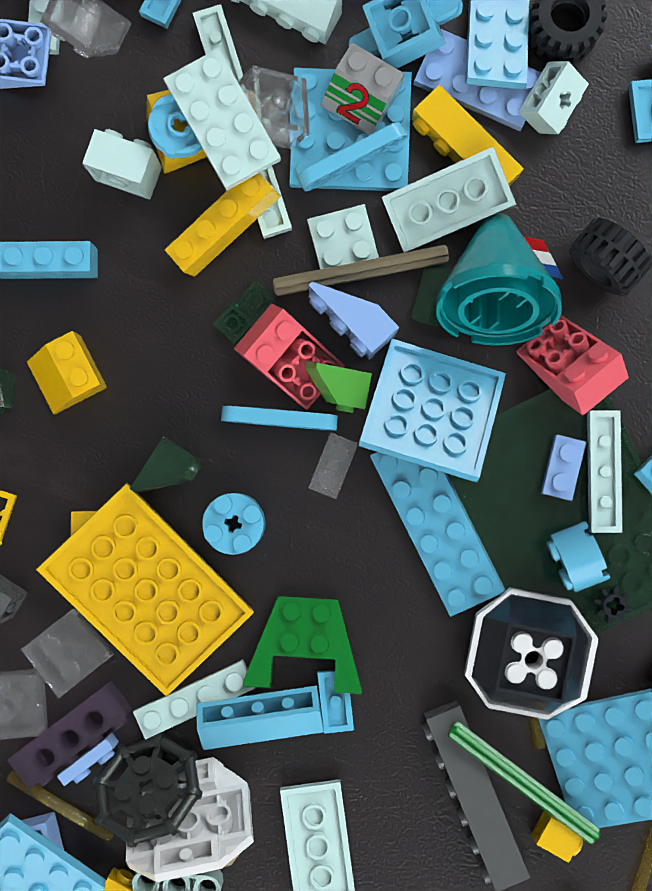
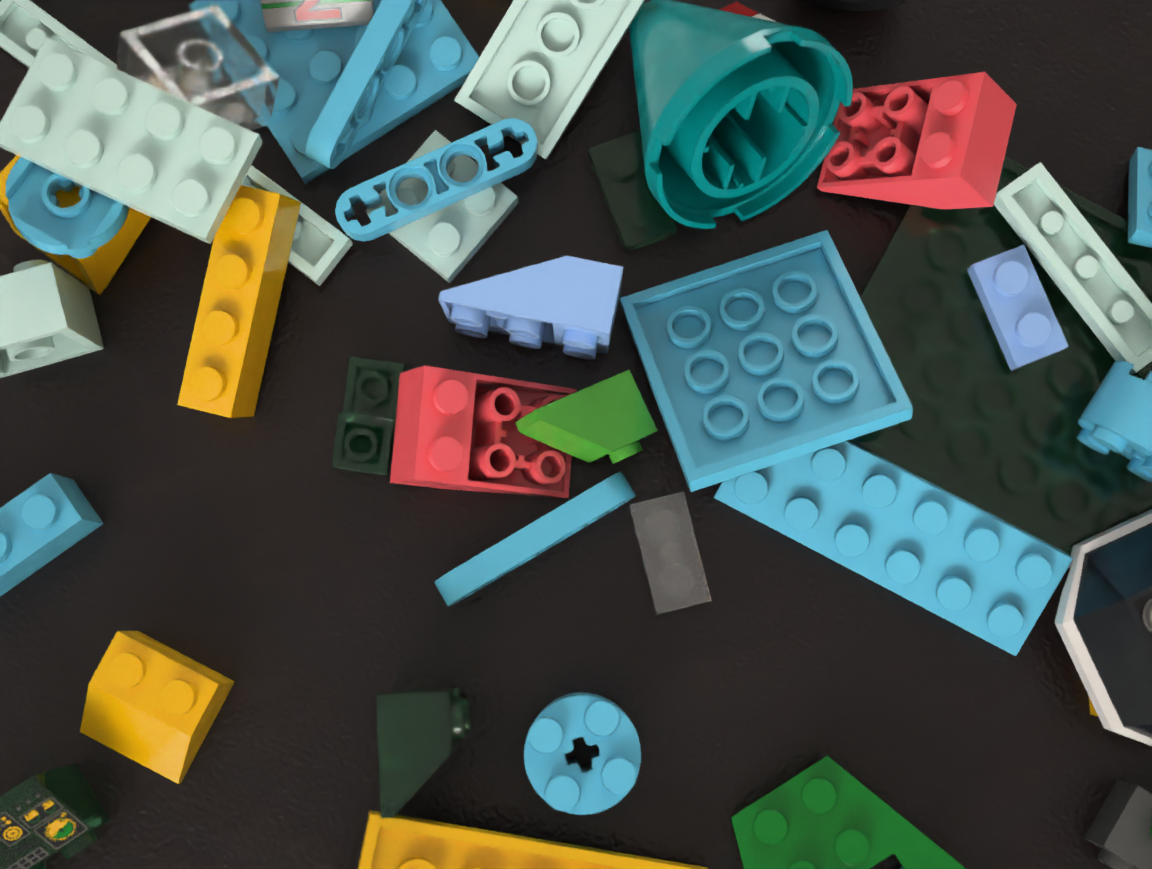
camera: 35 degrees left, 5 degrees down
dark tan axle [273,245,449,296] -> none
none -> medium azure beam [335,118,538,242]

